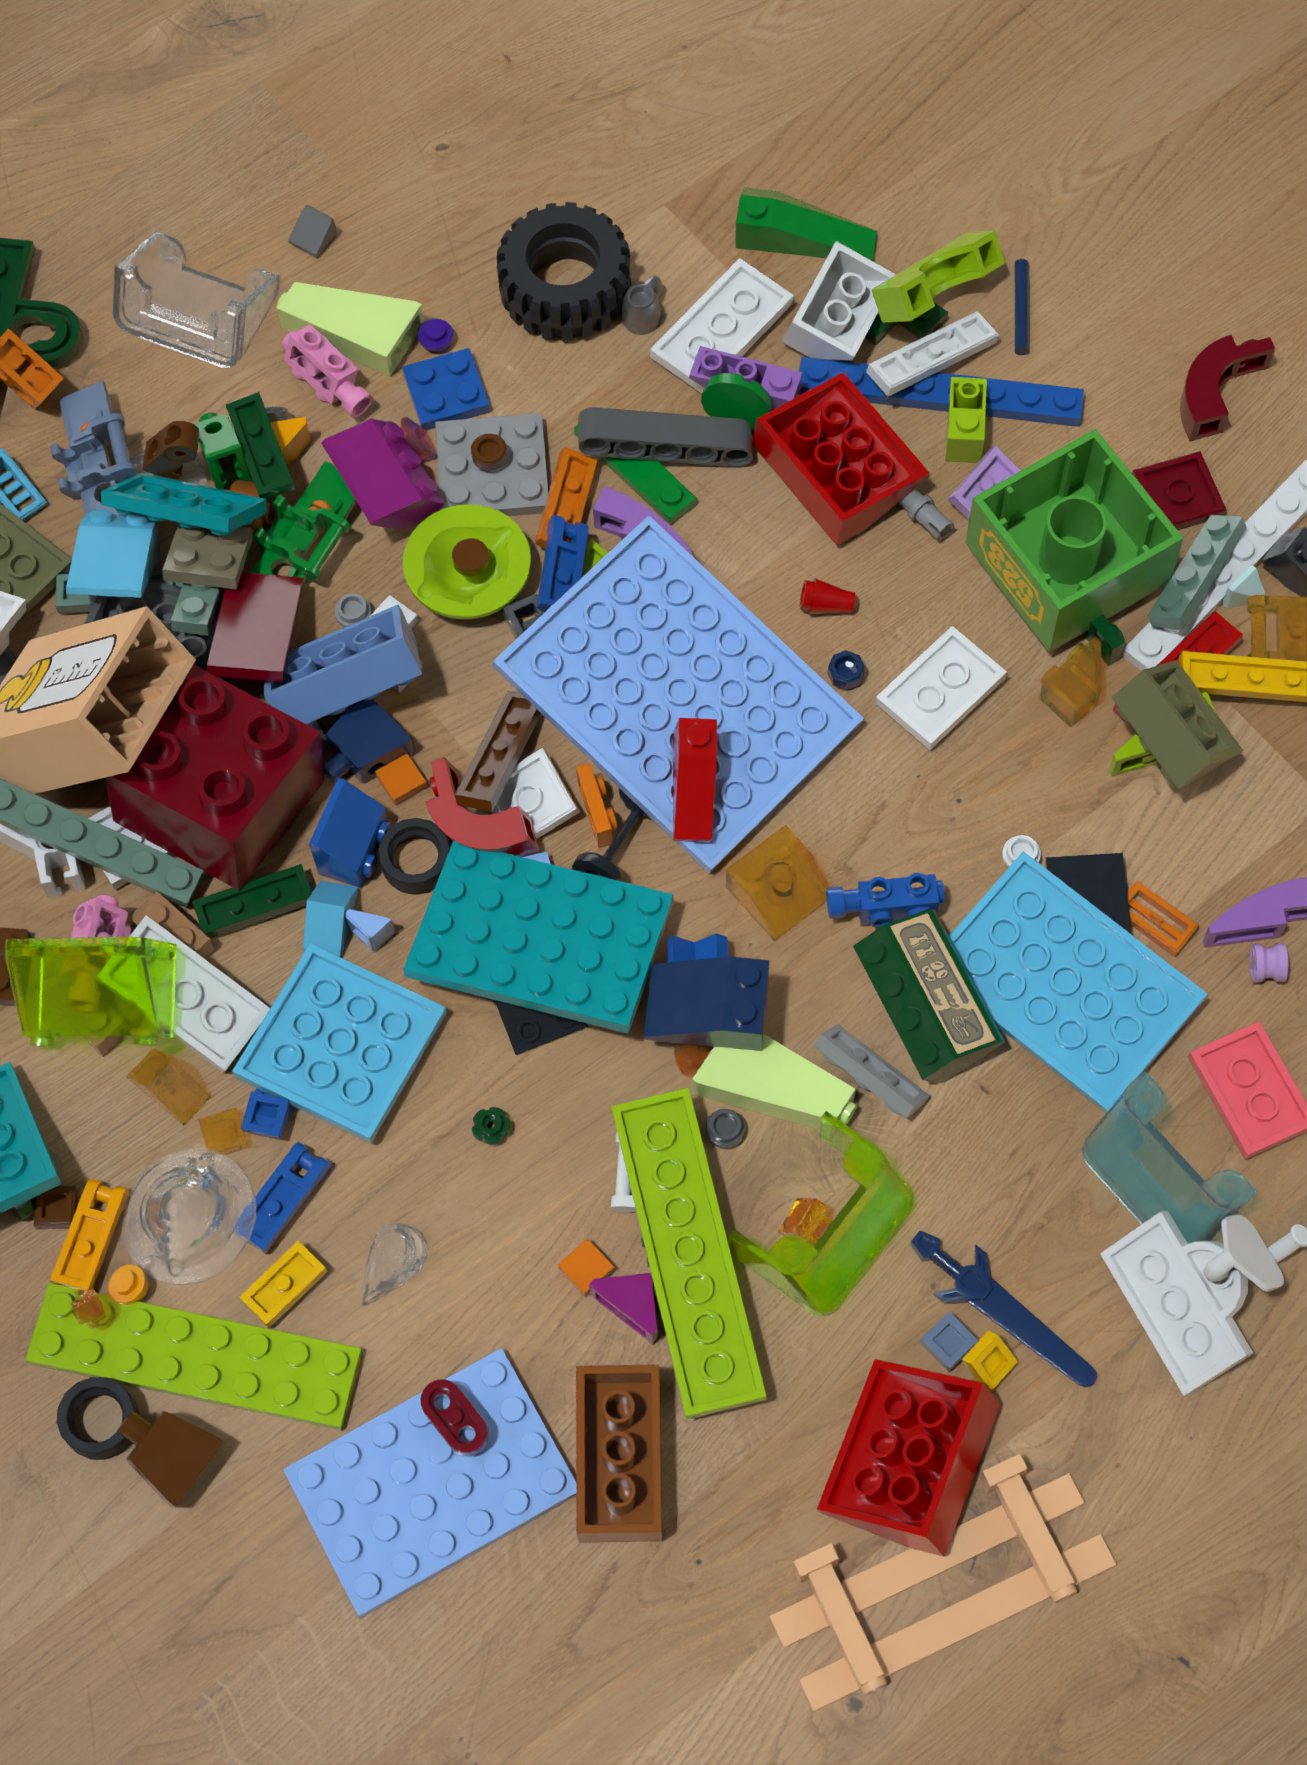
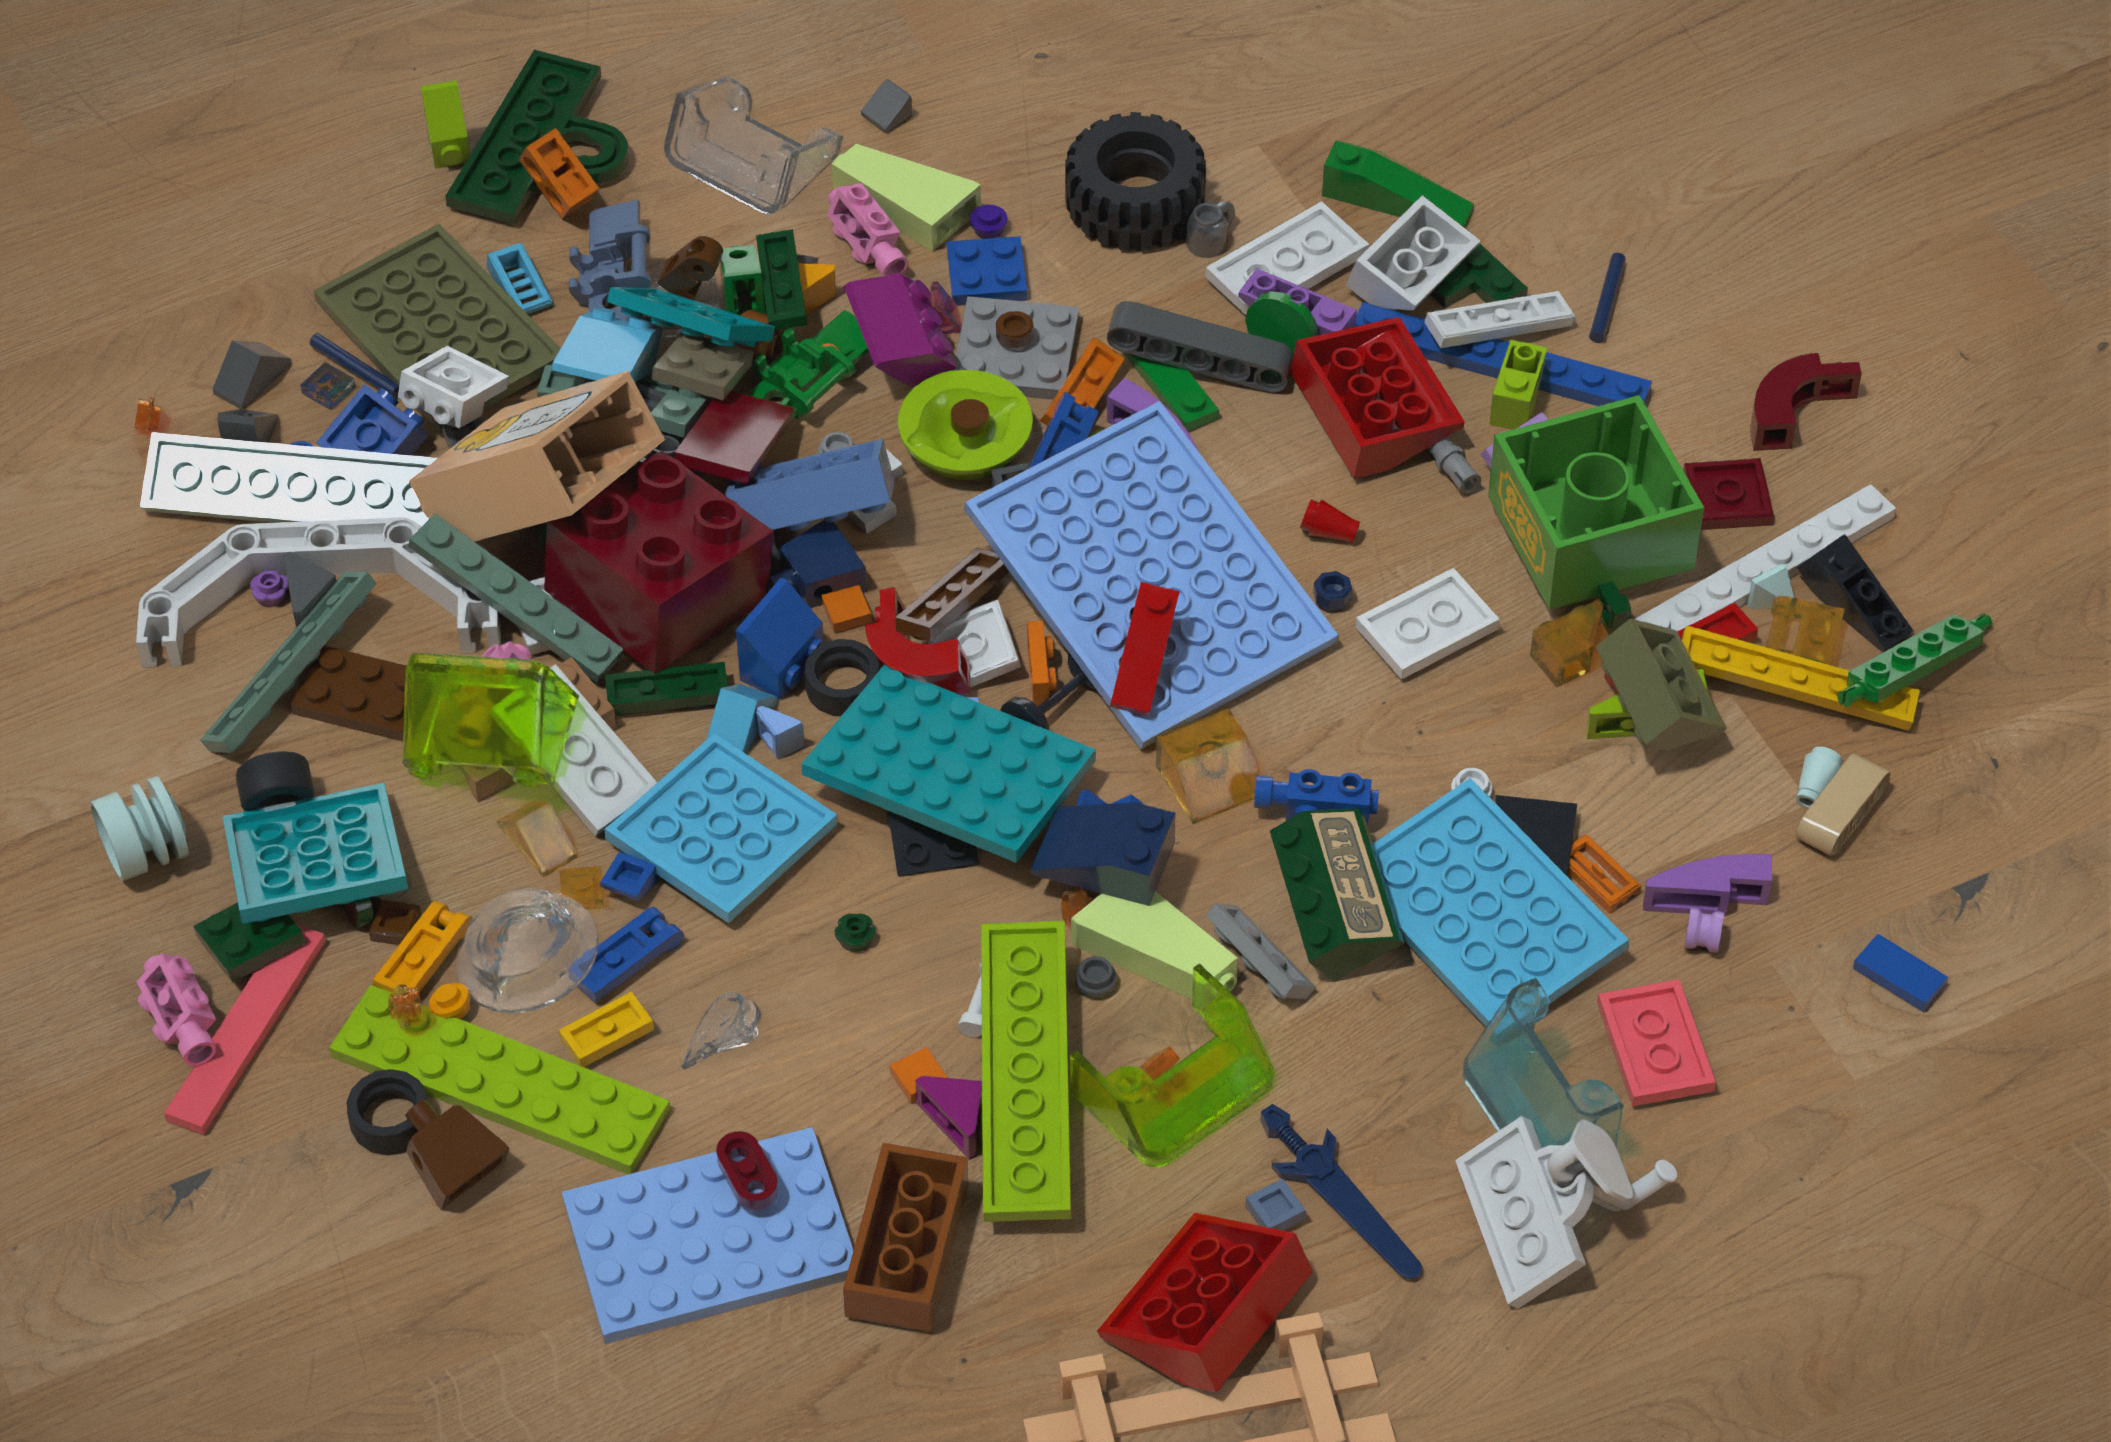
camera: 10 degrees right, 15 degrees down
lime arch [871,230,1005,323] -> none
yellow plate [962,1330,1018,1391] -> none
sand green plate [1147,515,1247,629] -> none

